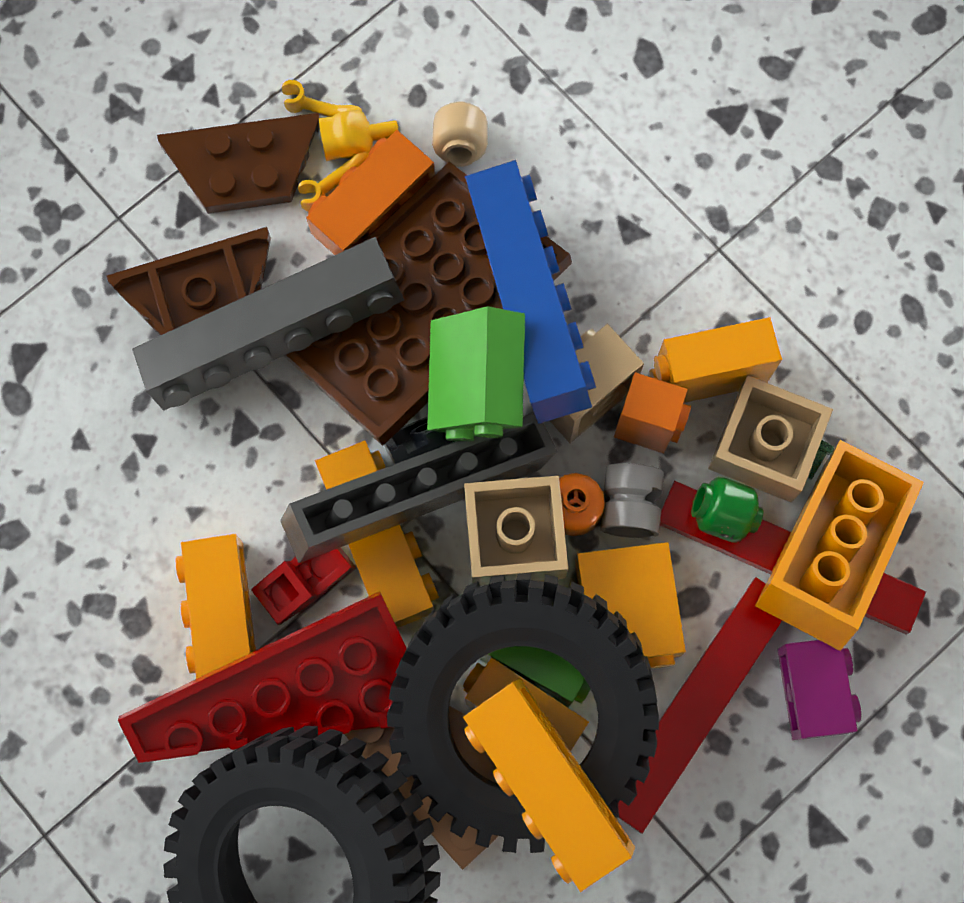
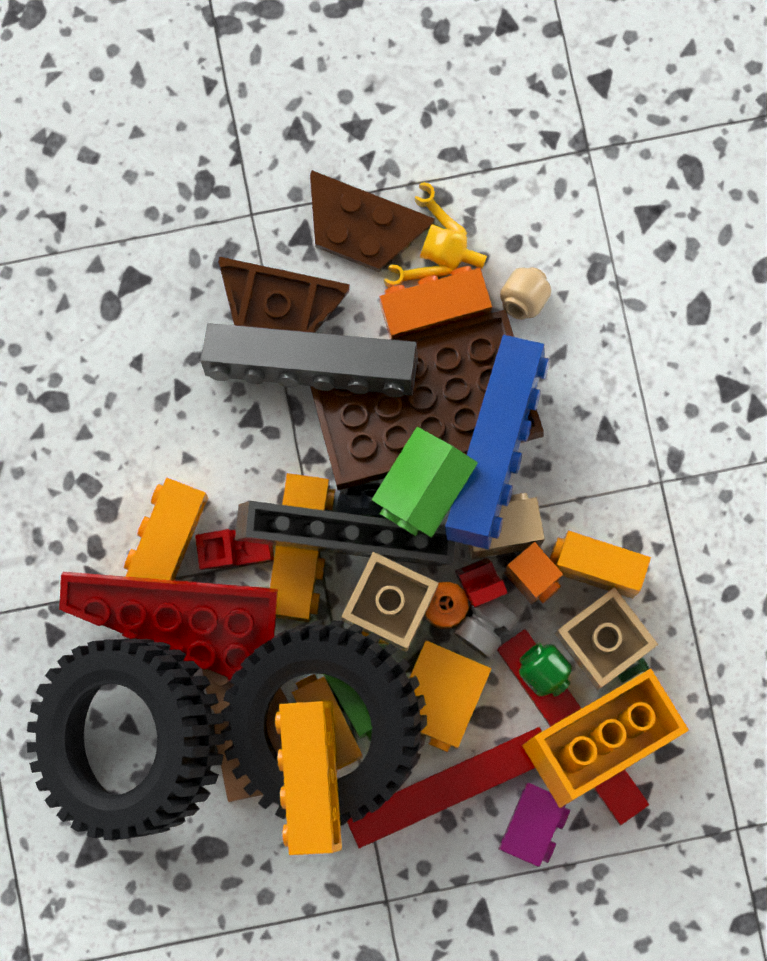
camera: 30 degrees right, 5 degrees up
none -> red slope [455,557,508,607]

